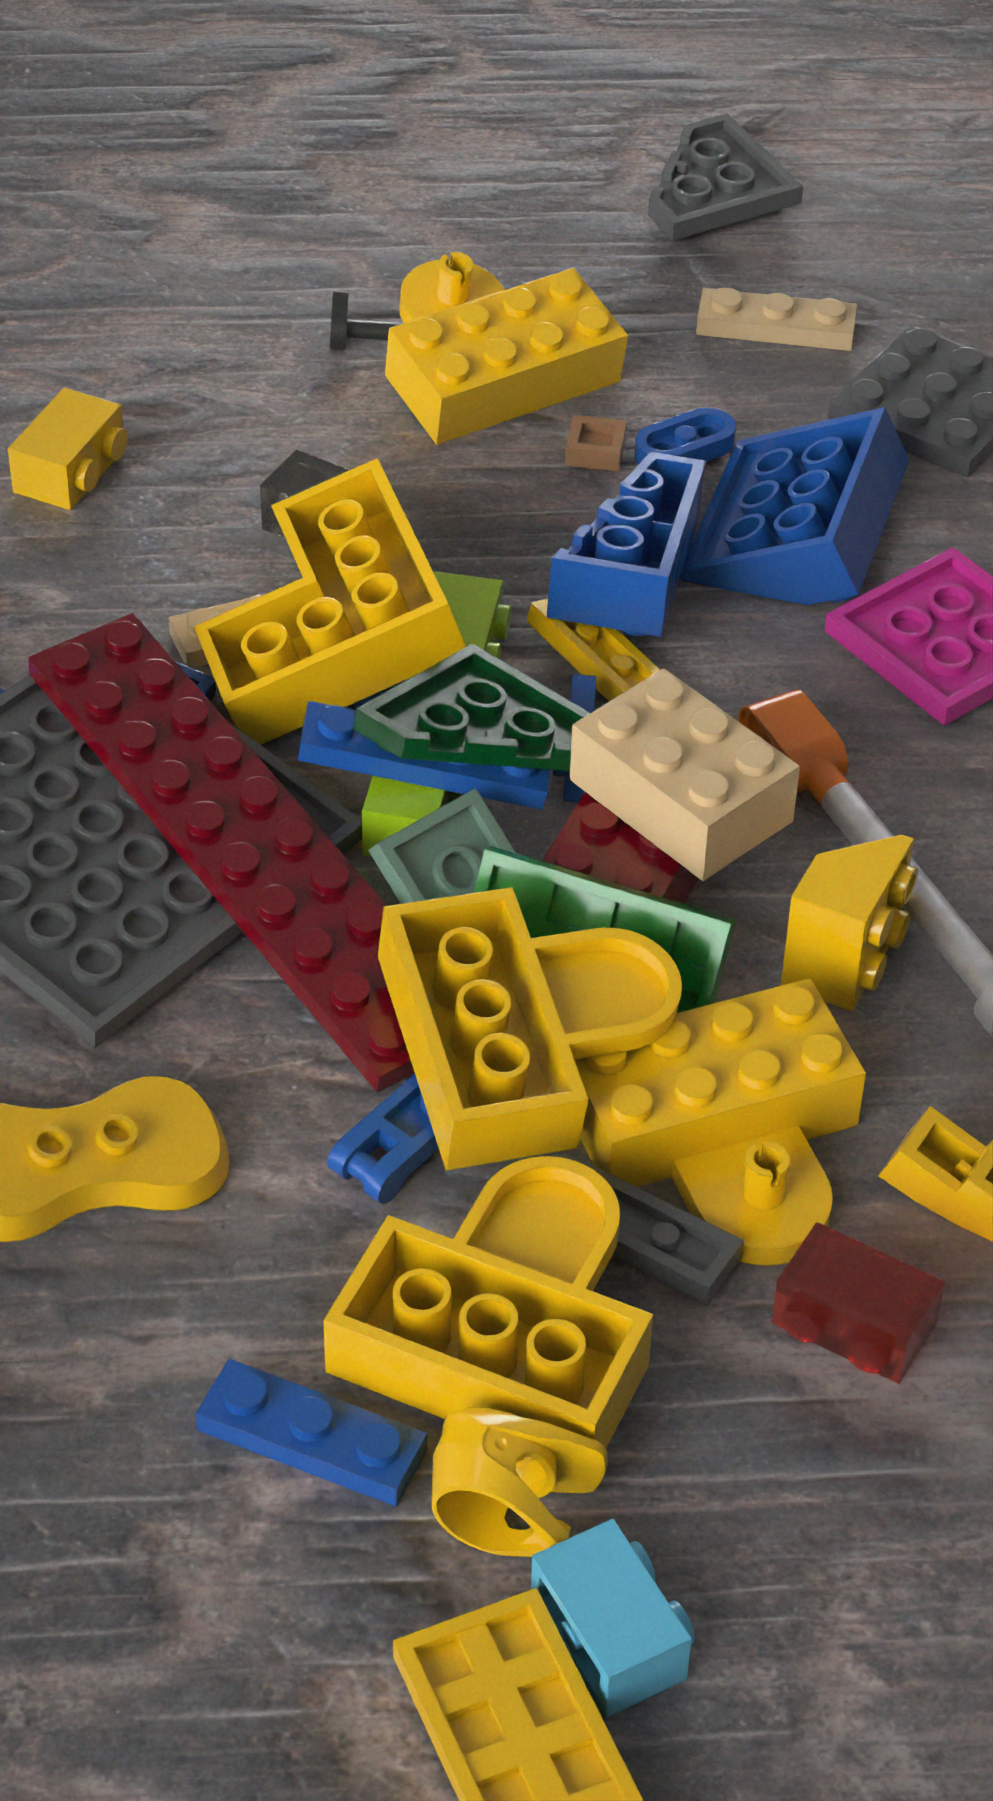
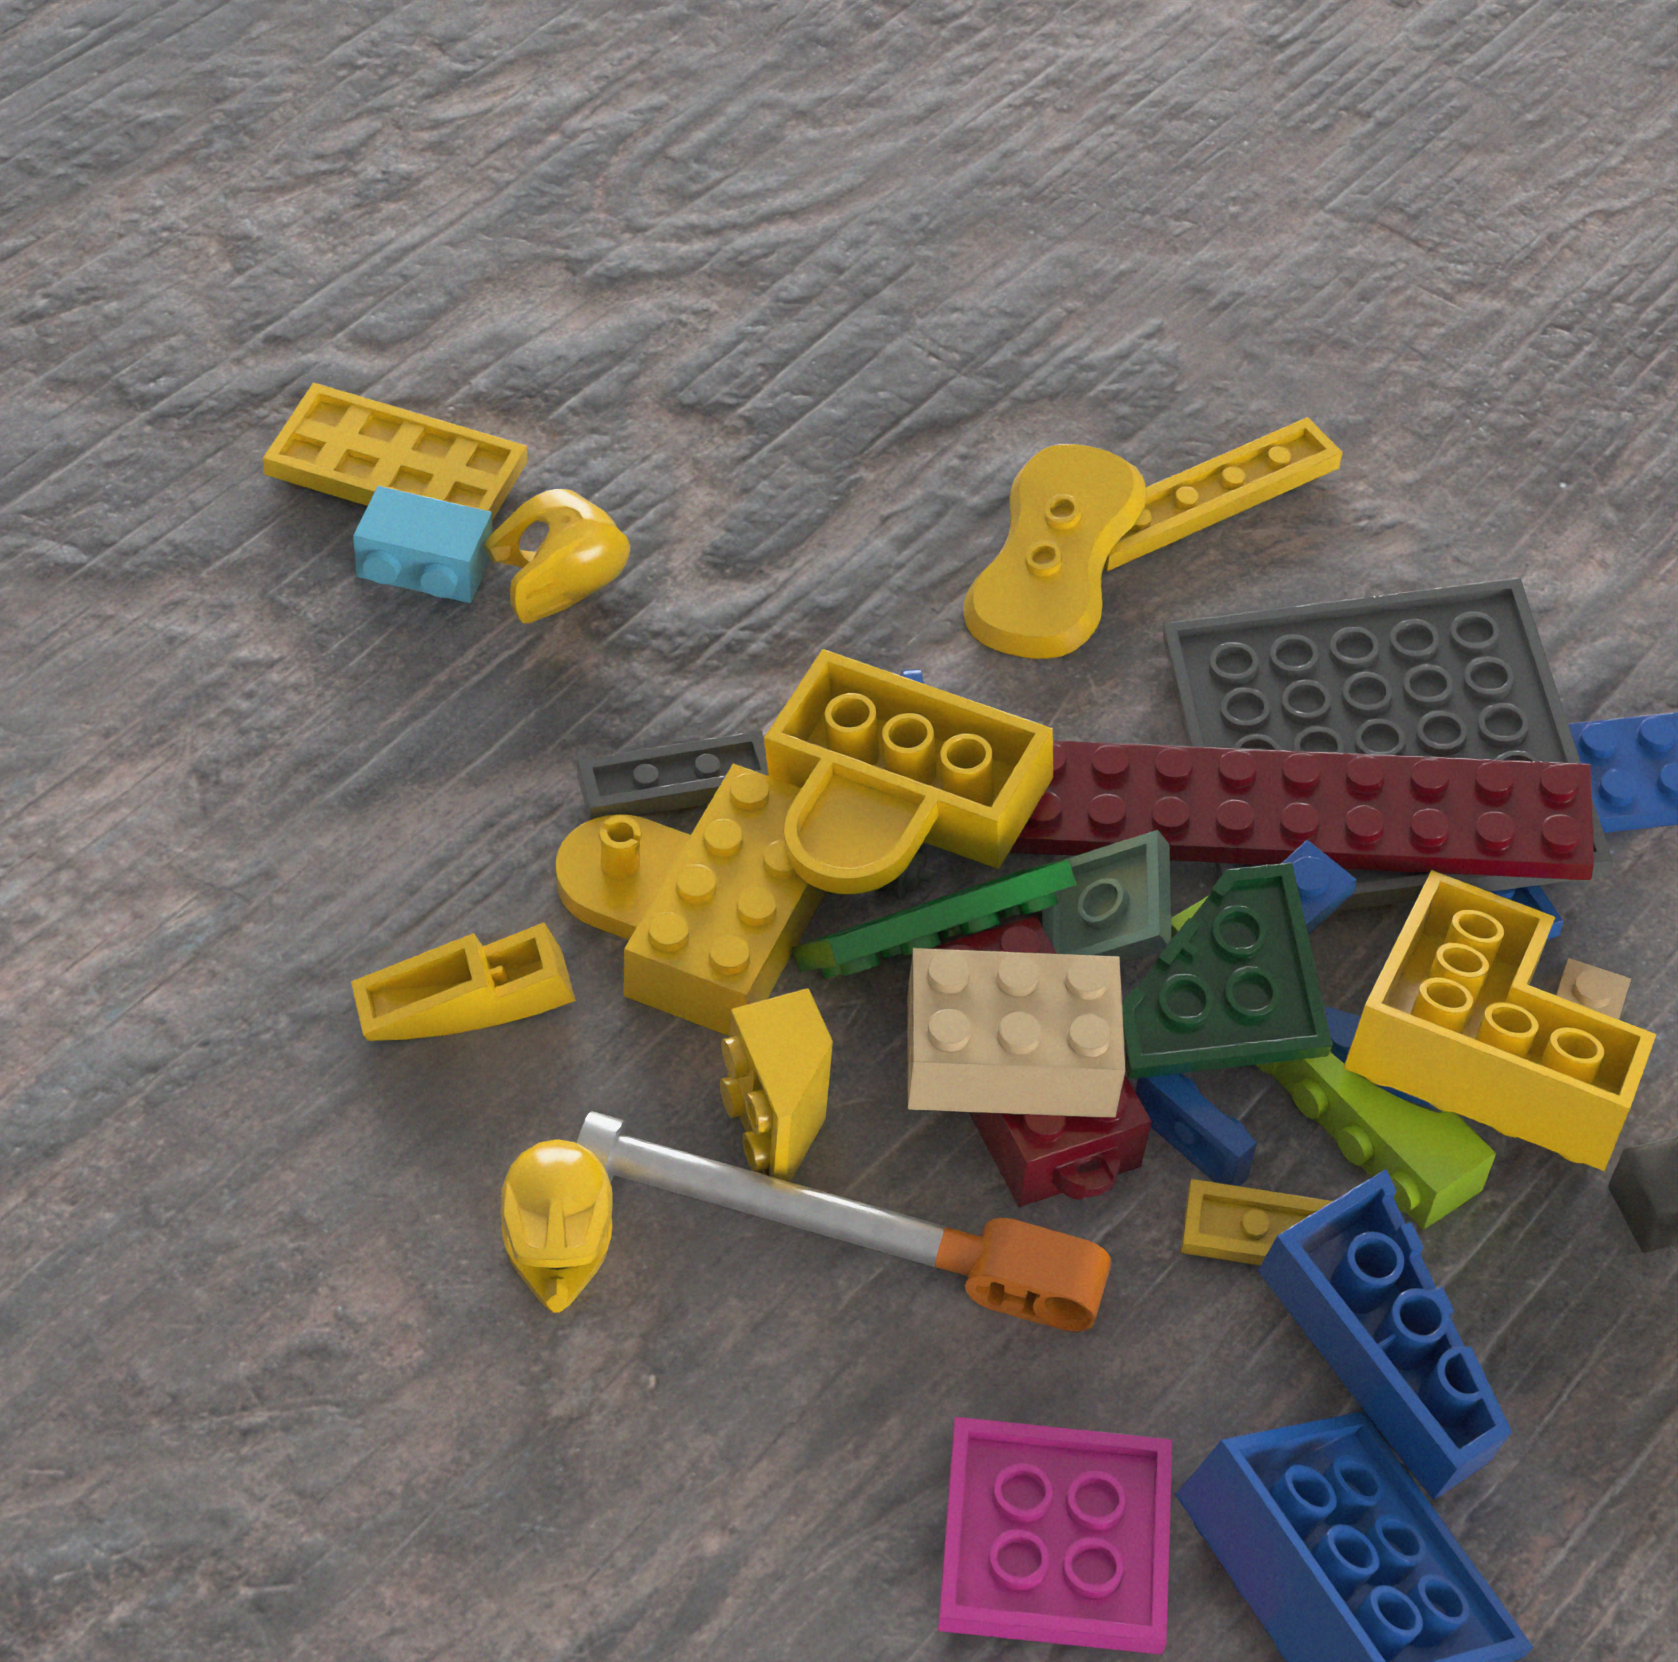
camera: 130 degrees right, 5 degrees up
blue plate [195,1358,427,1507] -> none
yellow brick [323,1156,653,1448] -> none
medium nougat plate [565,415,627,471] -> none
blue plate [634,407,736,465] -> none
clear red brick [772,1222,945,1384] -> none

